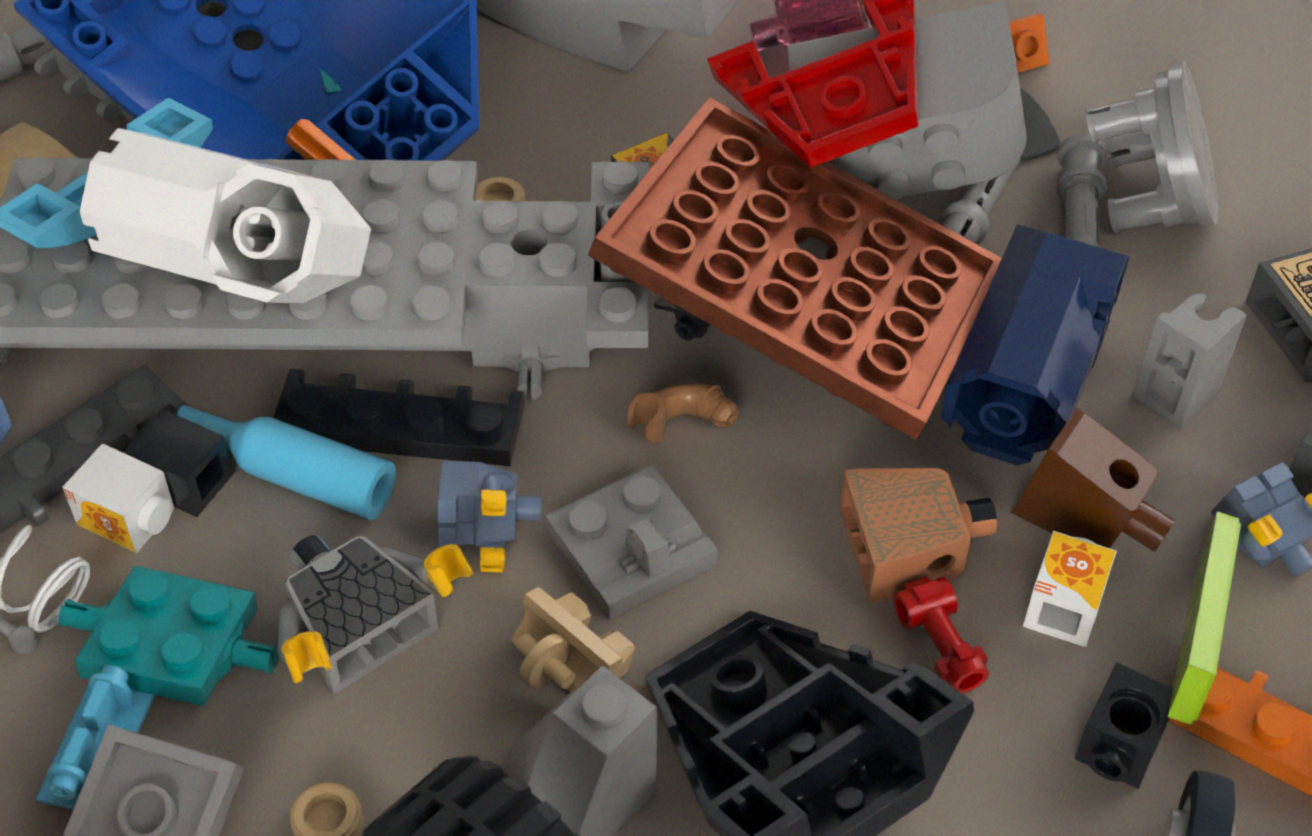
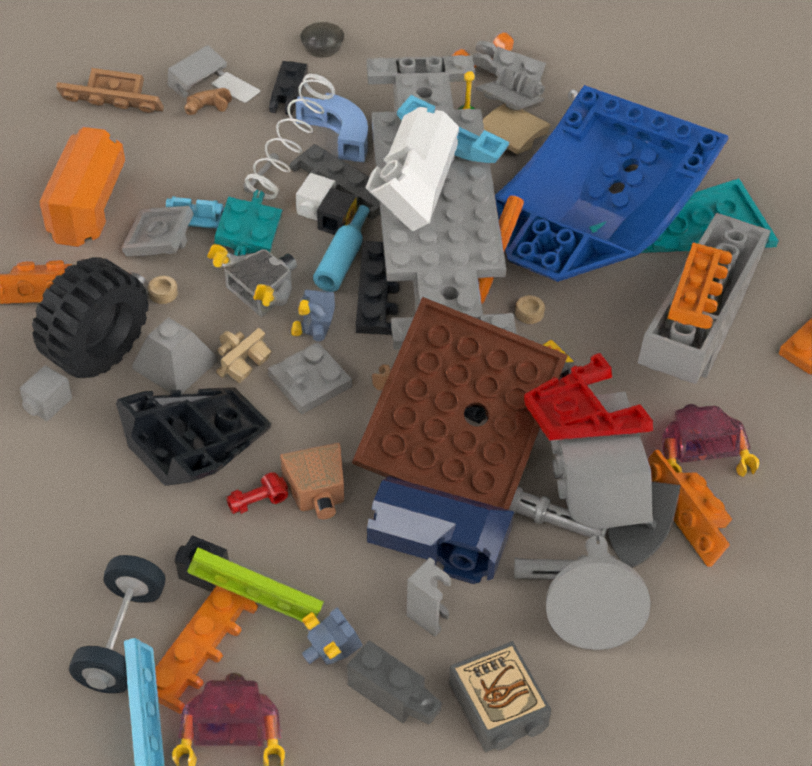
camera: 85 degrees right, 0 degrees up
reddish brown torso [1012,408,1175,552] -> none
brick [1023,531,1117,647] -> none

